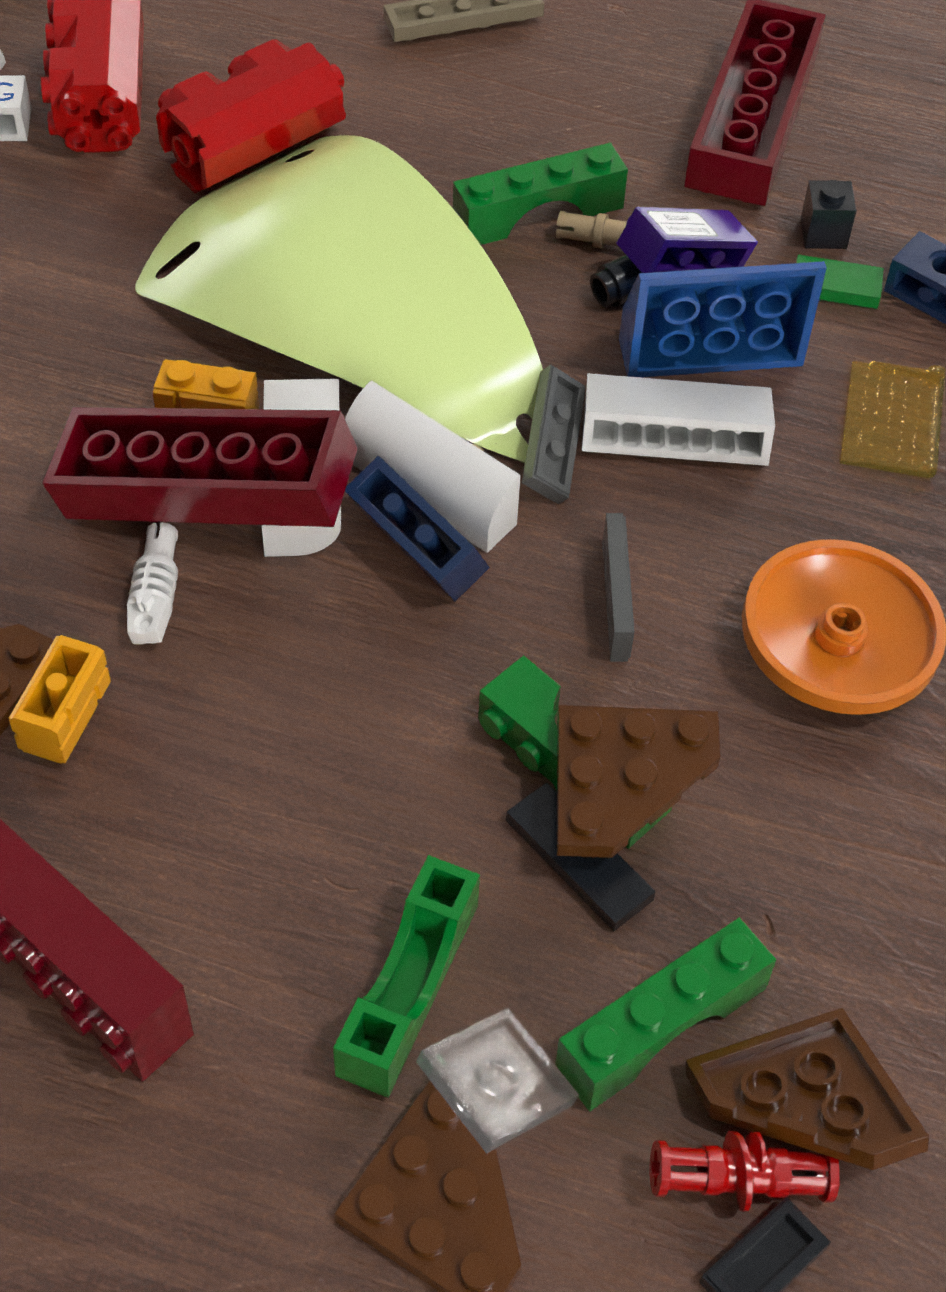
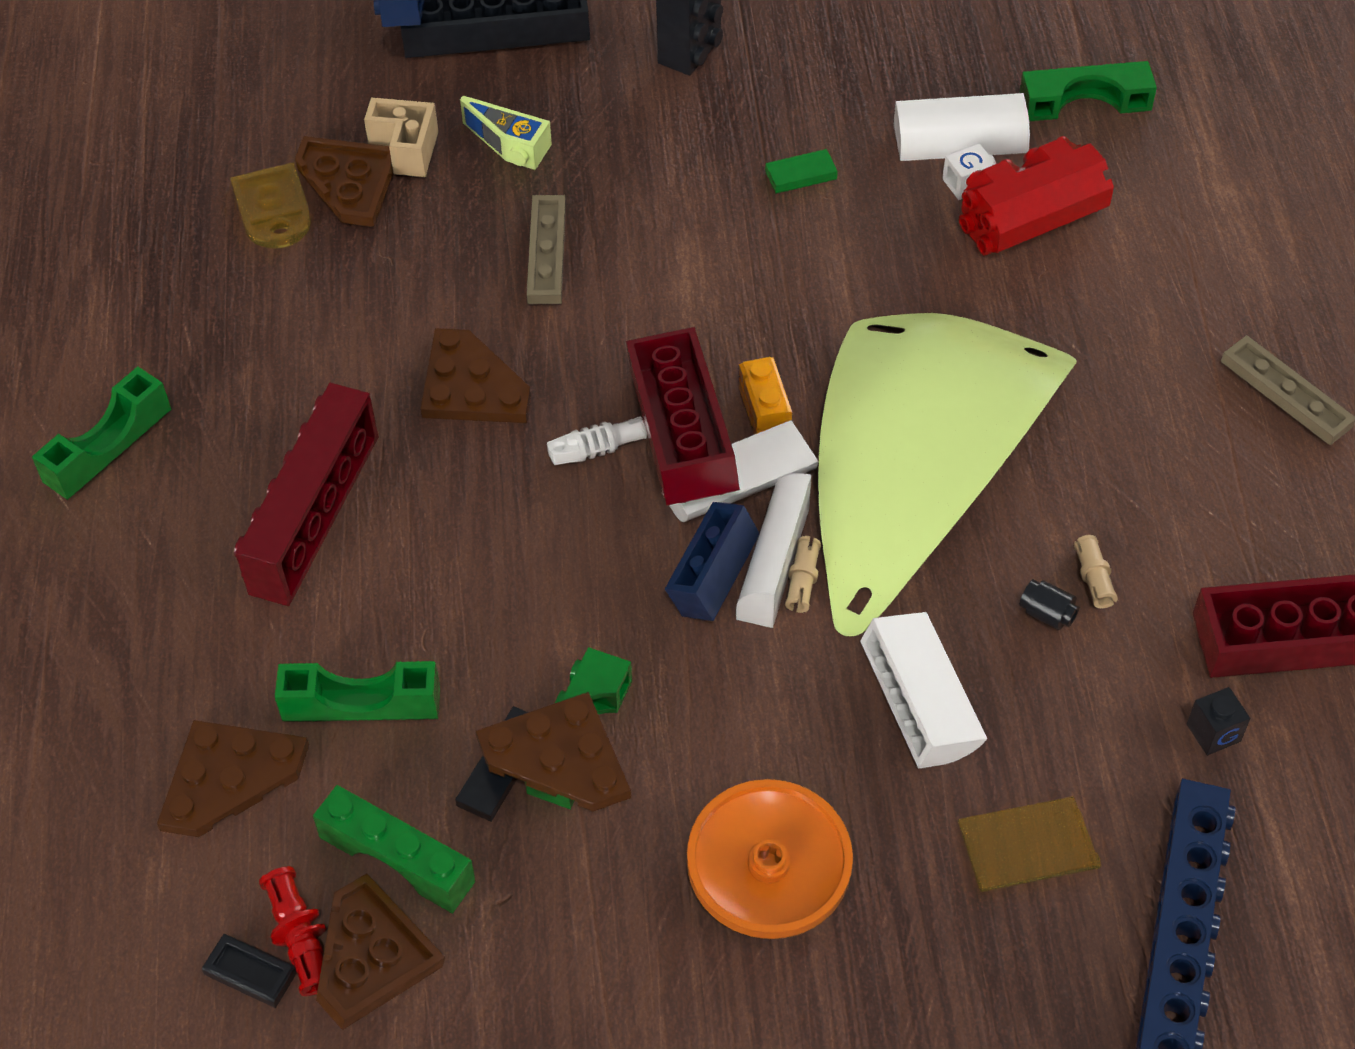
camera: 70 degrees right, 0 degrees up
light orange brick [9,635,111,764] -> none
red brick [156,39,346,193] -> none
clear tile [416,1008,579,1154] -> none
green arch [453,142,628,245] -> none
dark grey tile [522,365,586,504] -> none
dark grey tile [602,513,634,662] -> none
dark purple brick [616,207,758,273] -> none
blue slope [619,261,827,378] -> none
green tile [796,254,884,309] -> none

